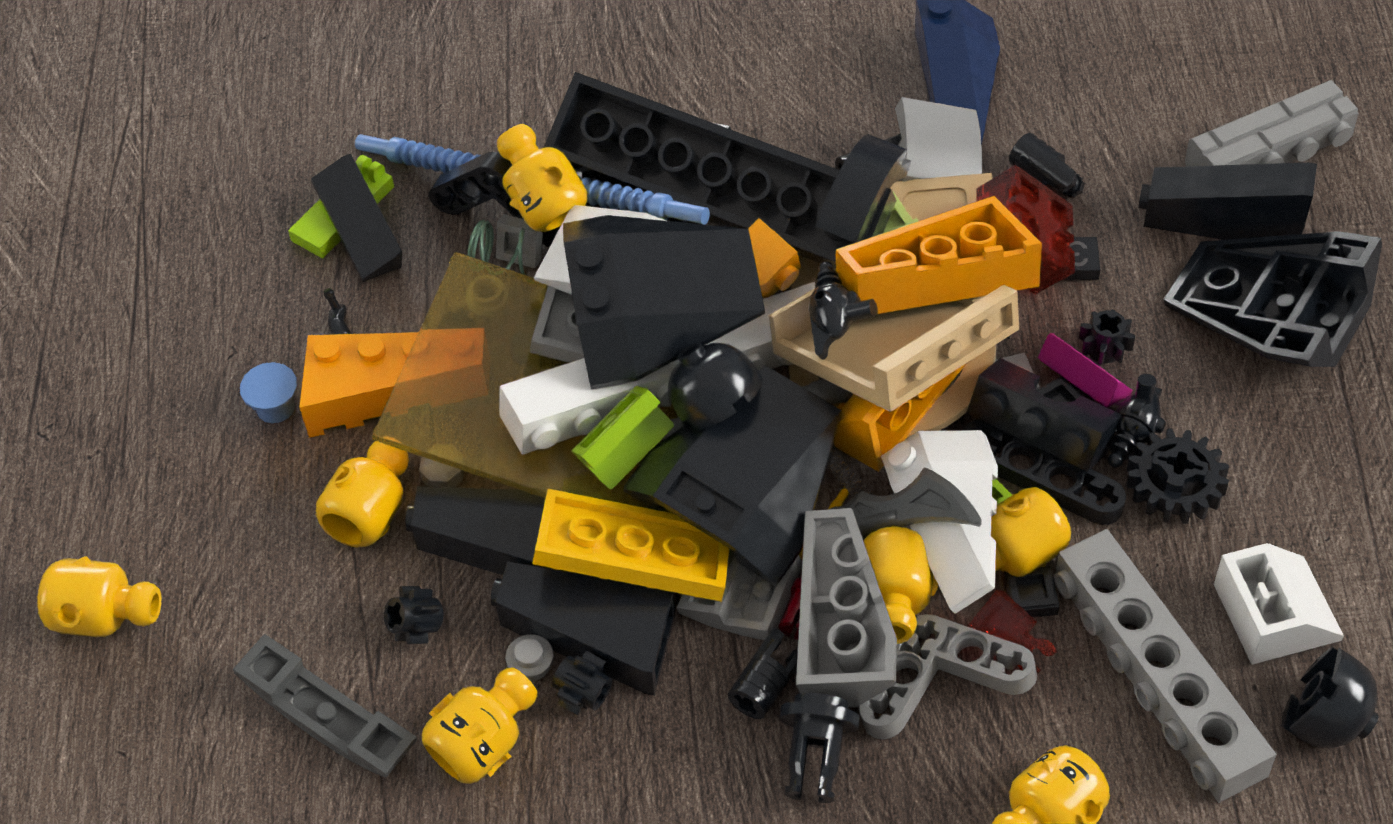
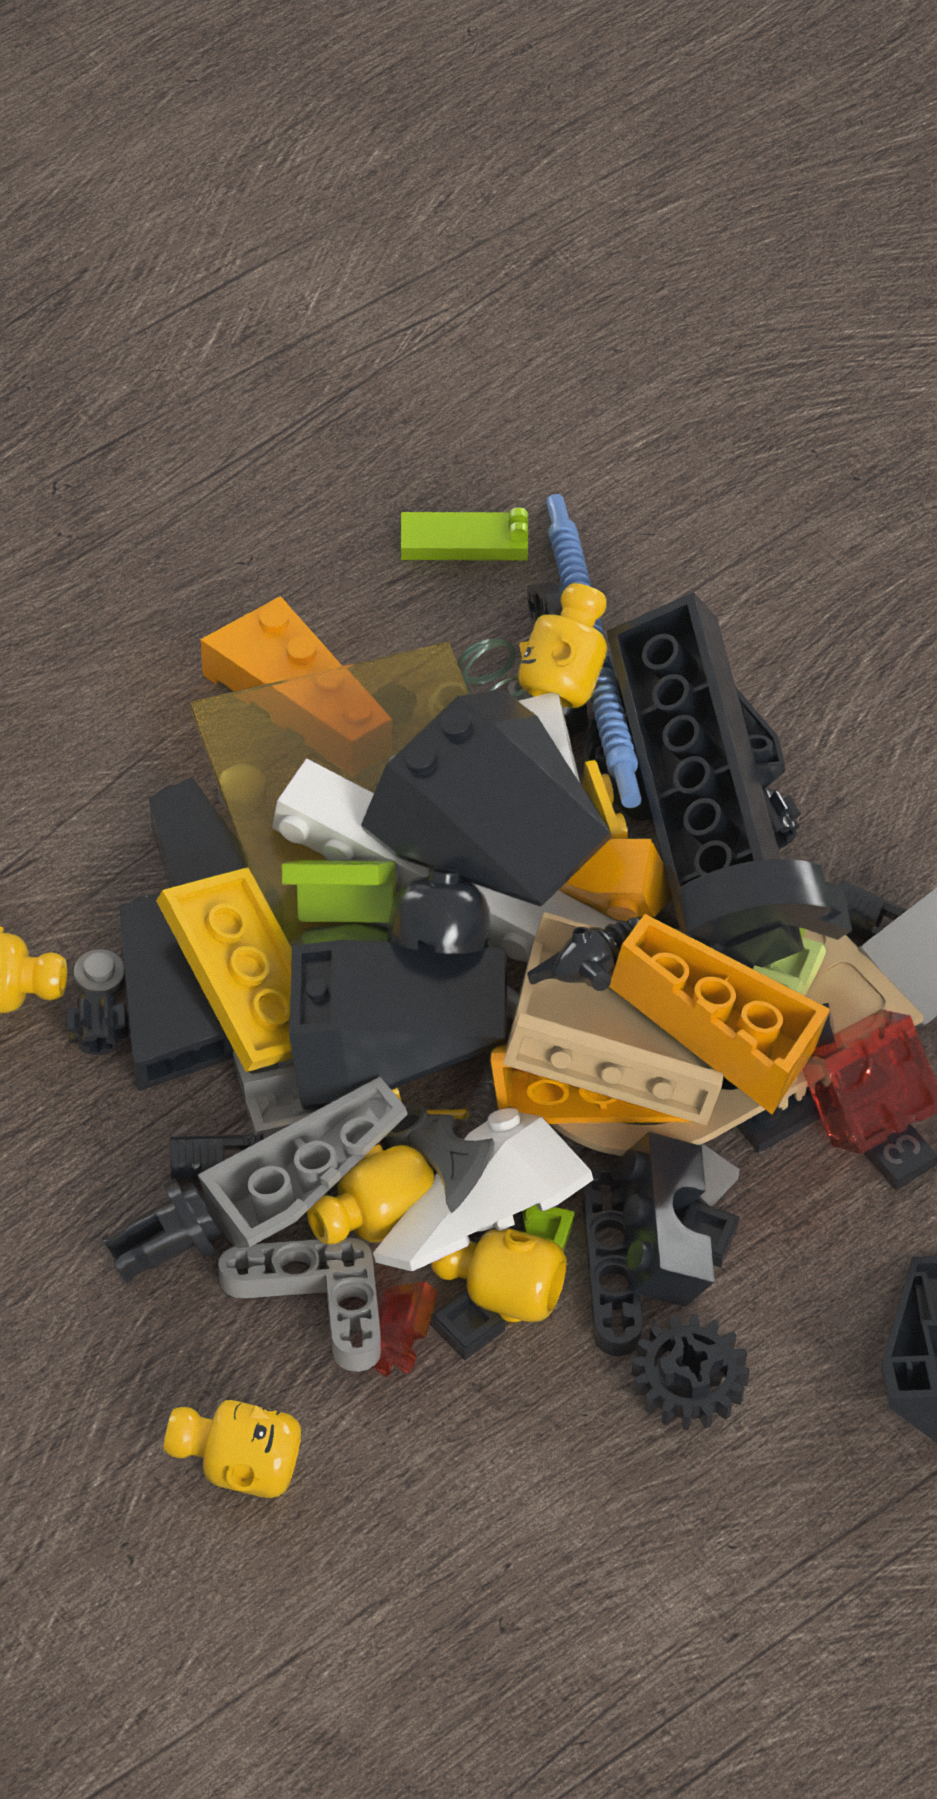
camera: 50 degrees right, 0 degrees up
medium blue piece [240,362,298,423] -> none
black slope [311,154,402,282] -> none
yellow piece [316,438,409,547] -> none
black piece [323,288,351,335] -> none
black gear [384,586,444,644] -> none
dark pink slope [1038,333,1133,408] -> none
light grey brick [1054,529,1277,803] -> none
black gear [1078,309,1135,365] -> none
black piece [1107,374,1166,468] -> none
white slope [1214,543,1344,665] -> none
black cylinder [1281,647,1379,749] -> none

